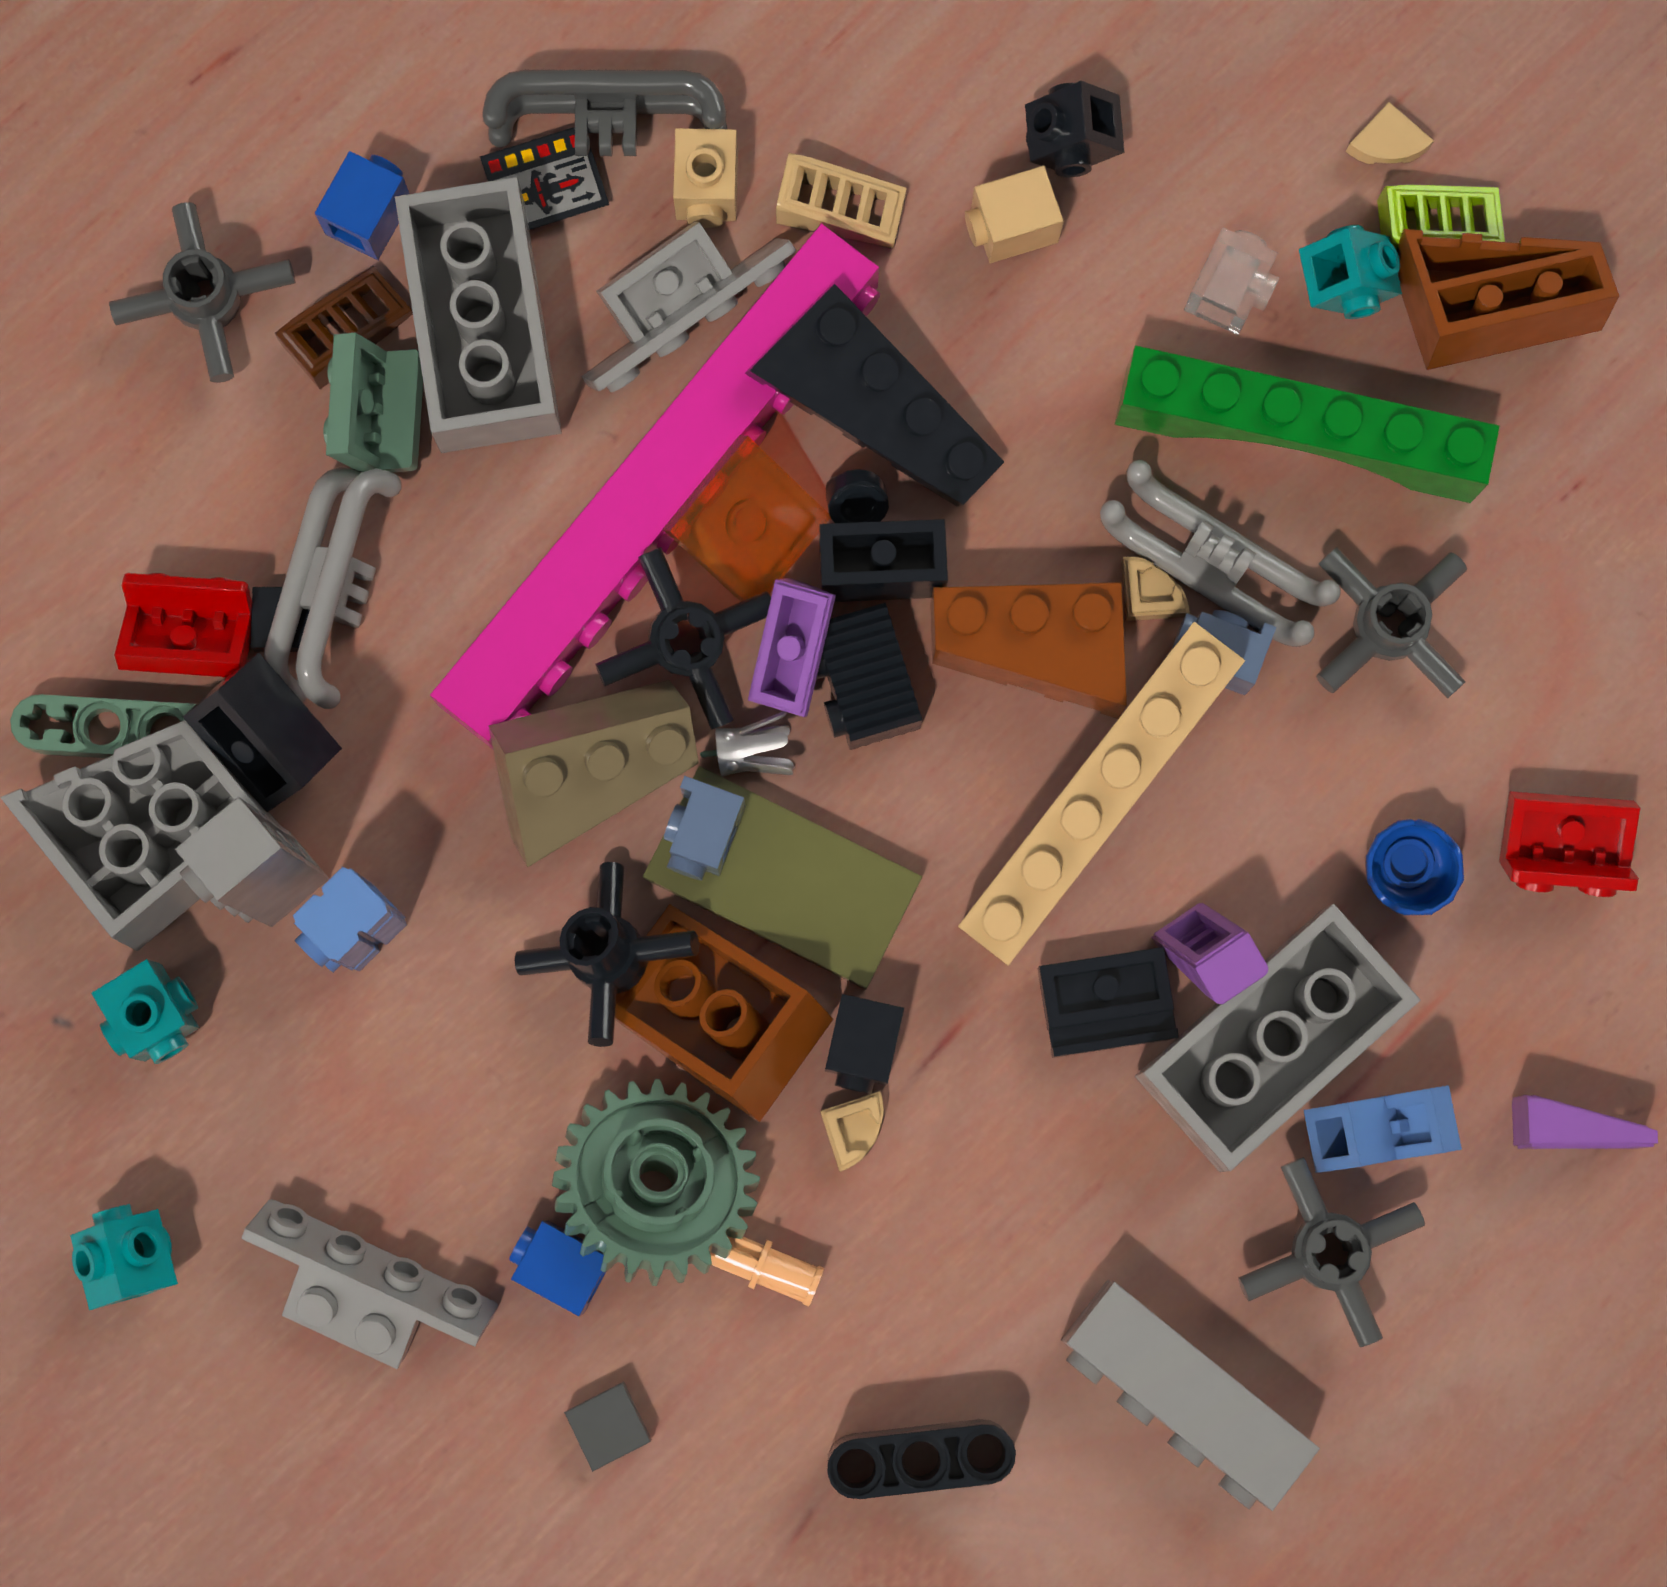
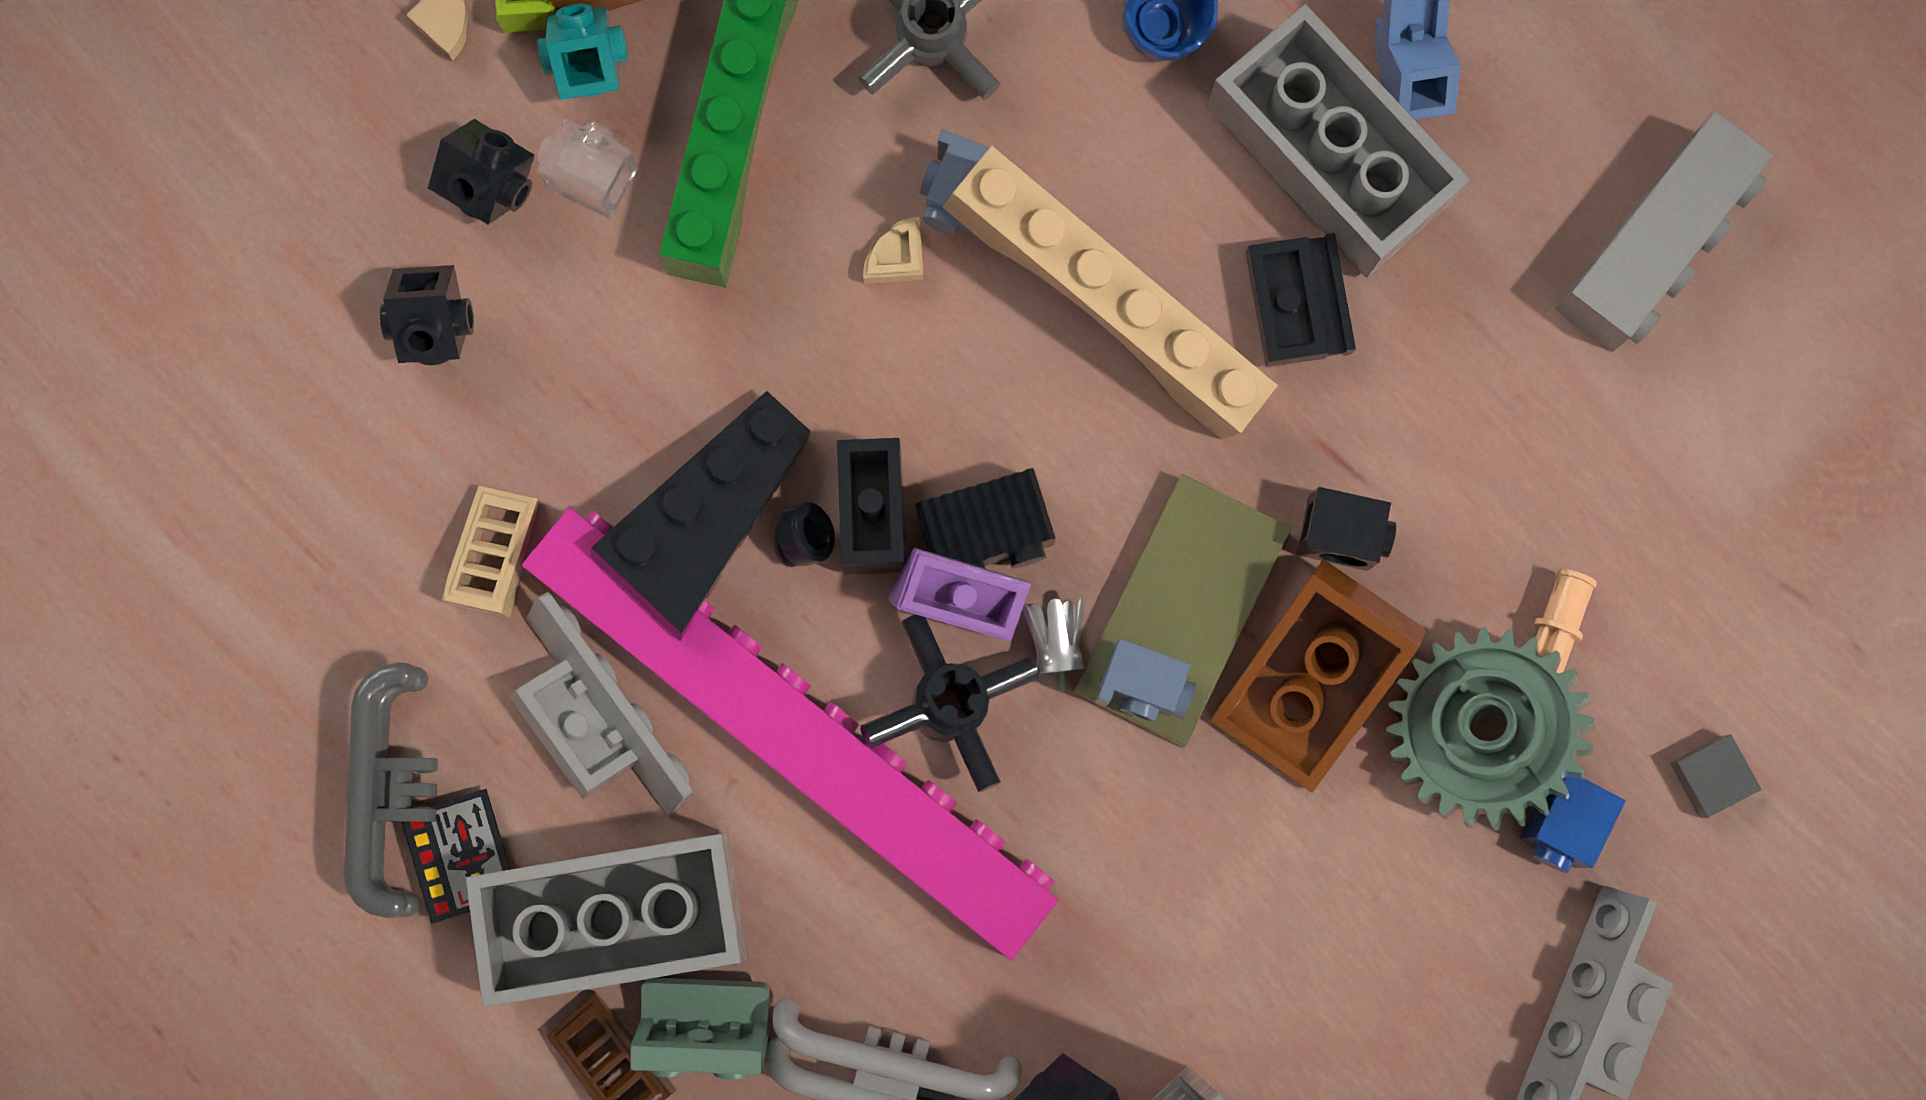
camera: 90 degrees left, 0 degrees up
medium blue brick [293,867,407,973] -> none
blue brick [315,151,410,260] -> none
dark tan wedge [488,680,699,867] -> none
black bar [515,862,699,1047] -> none
clear orange tile [662,435,831,602] -> none
tan brick [673,128,738,228] -> none
tan tile [820,1092,883,1172] -> none
black beam [827,1419,1016,1499] -> none
dark orange wedge [930,583,1127,719] -> none
tan brick [965,166,1064,264] -> none
light grey piece [1100,460,1341,647] -> none
medium lavender slope [1151,903,1268,1004] -> none
dark grey bar [1238,1157,1425,1347] -> none
none -> black brick [428,119,535,225]

